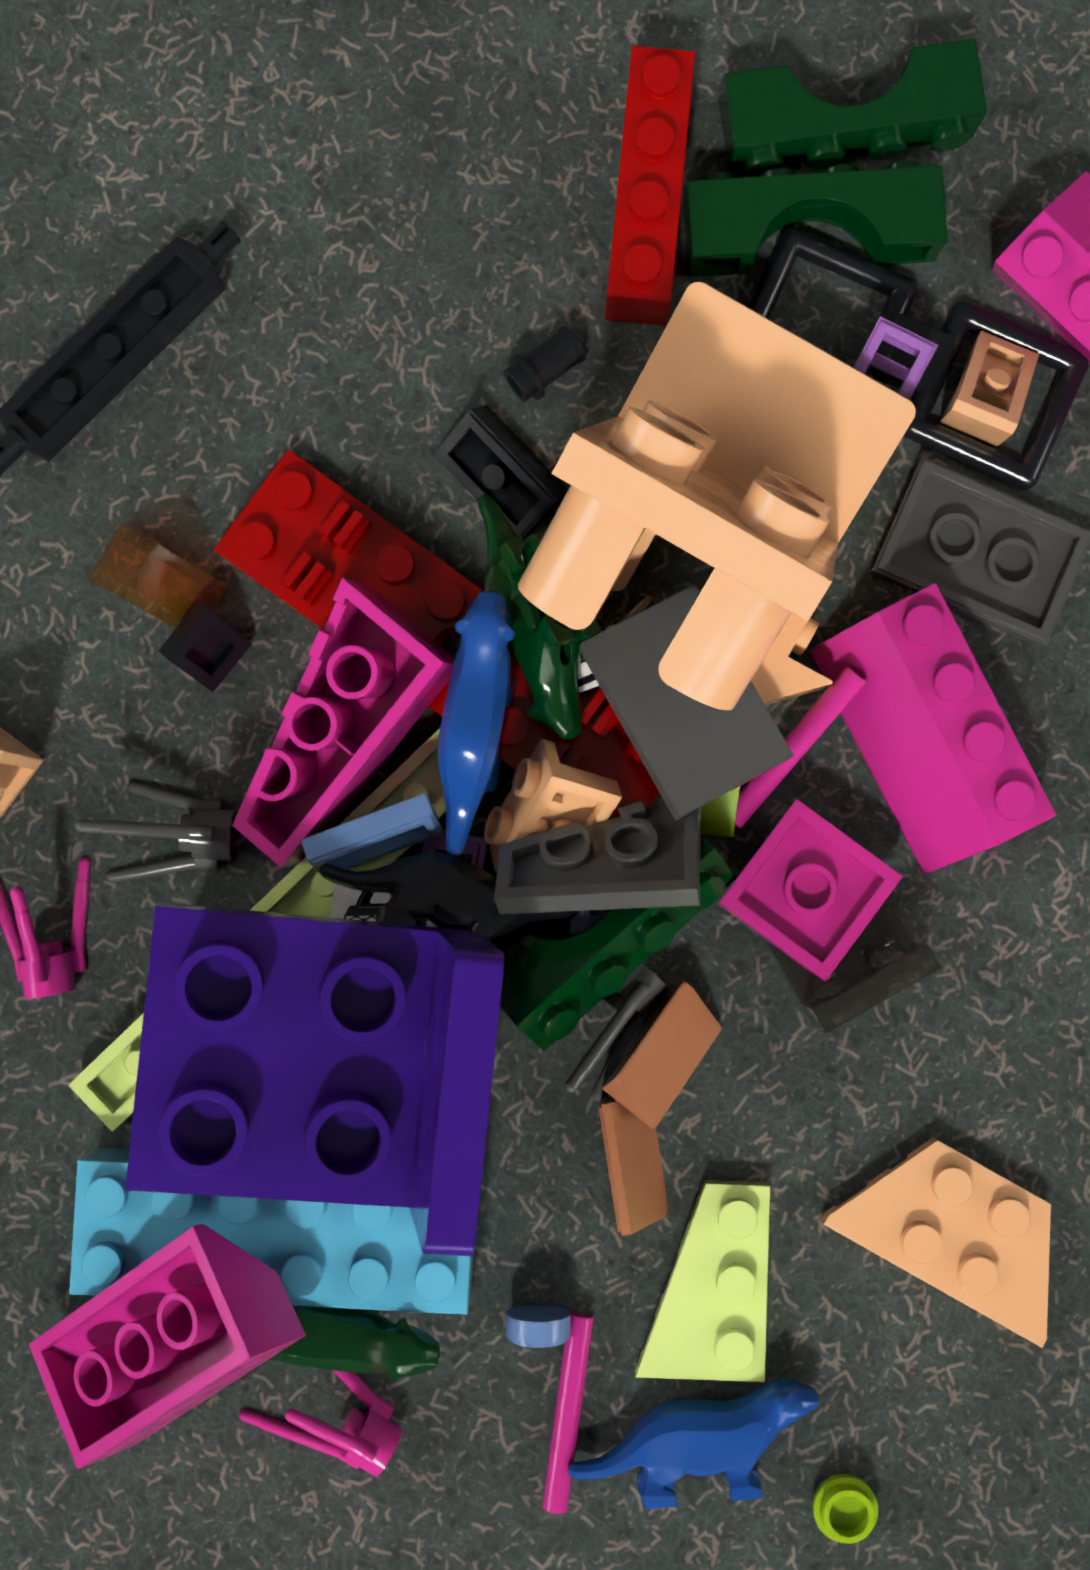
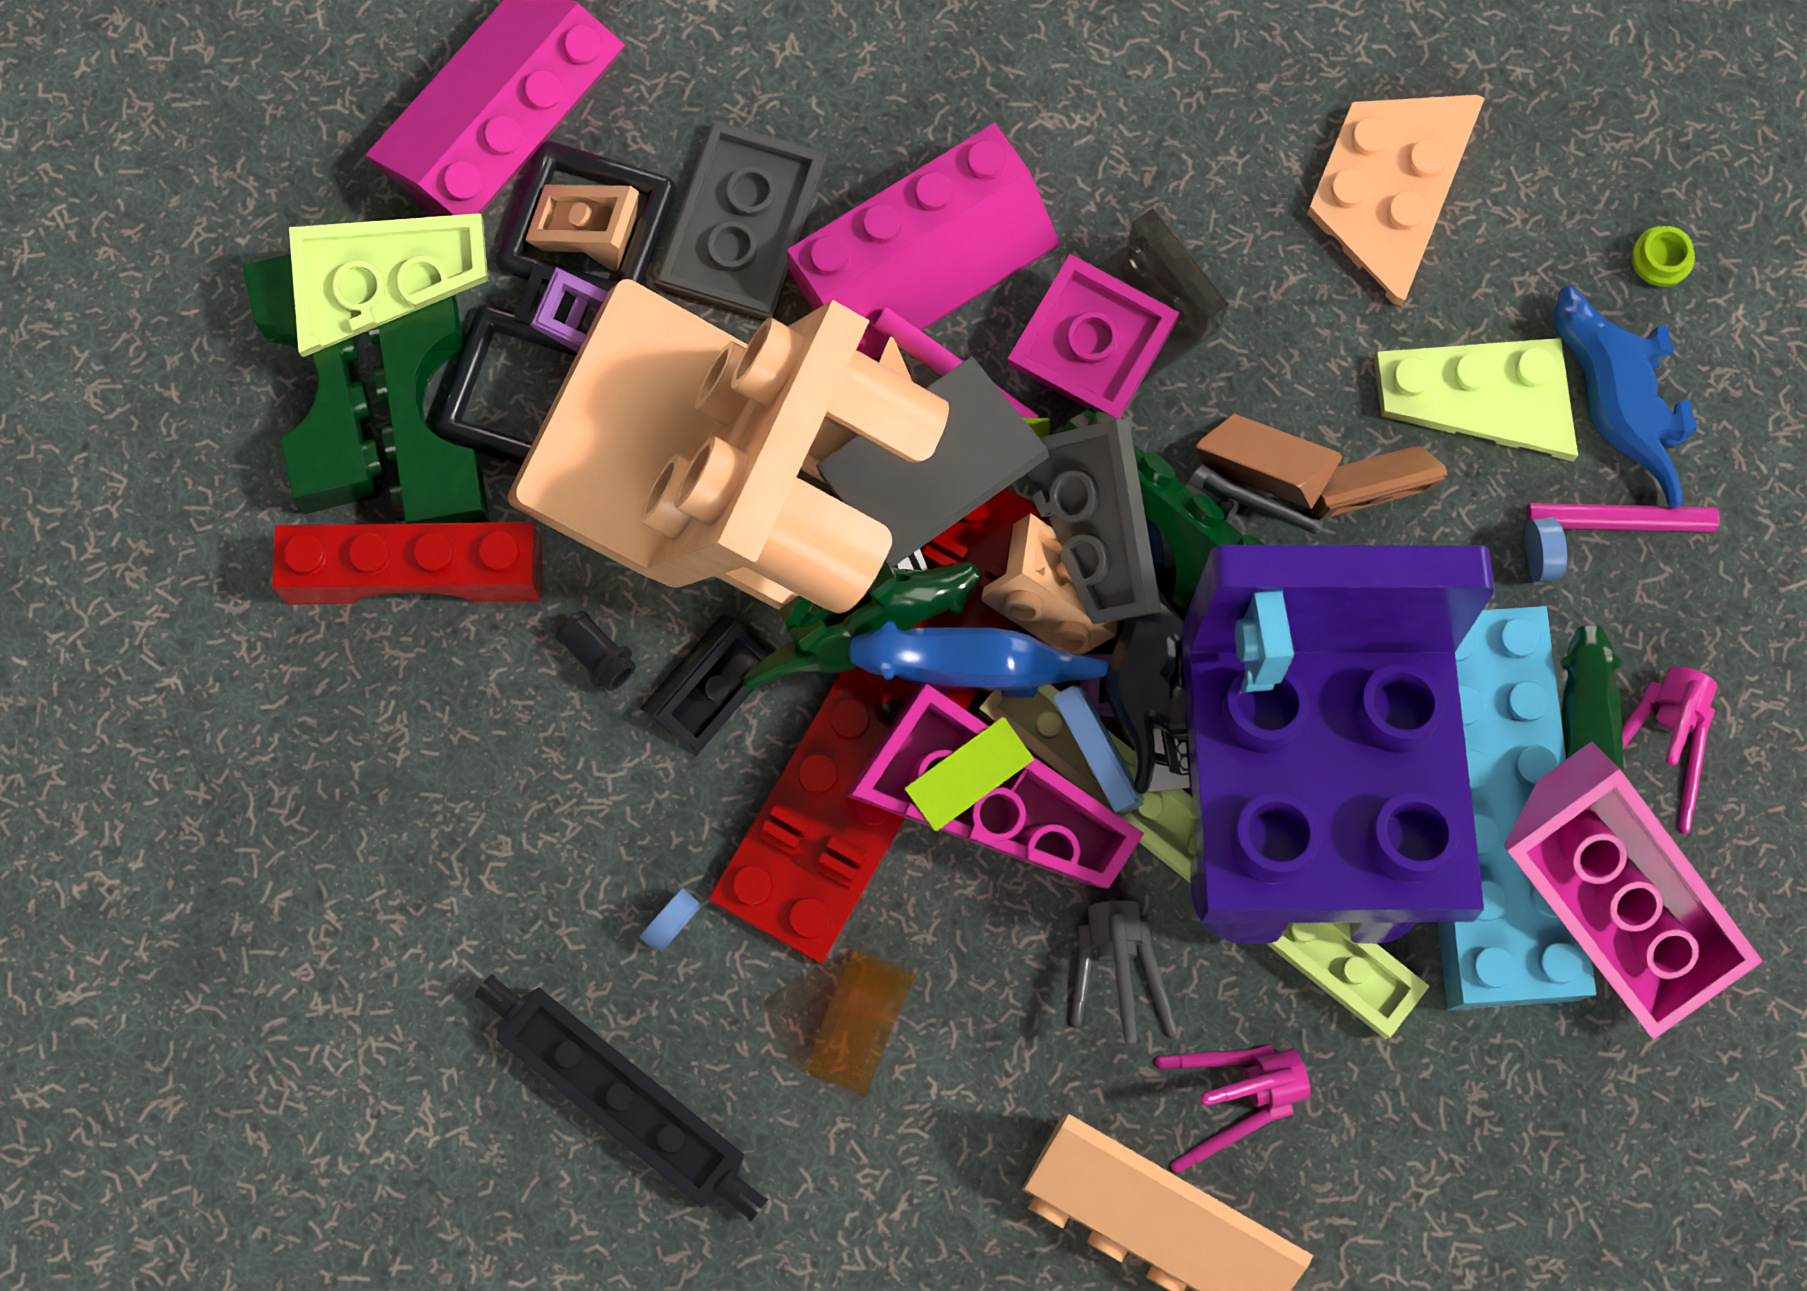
camera: 105 degrees left, 10 degrees down
black plate [158,601,252,692] -> none
none -> yellowish green wing [289,213,488,357]
none -> medium blue tile [639,888,700,953]
none -> lime sticker [905,717,1034,831]
none -> medium azure plate [1235,591,1294,692]

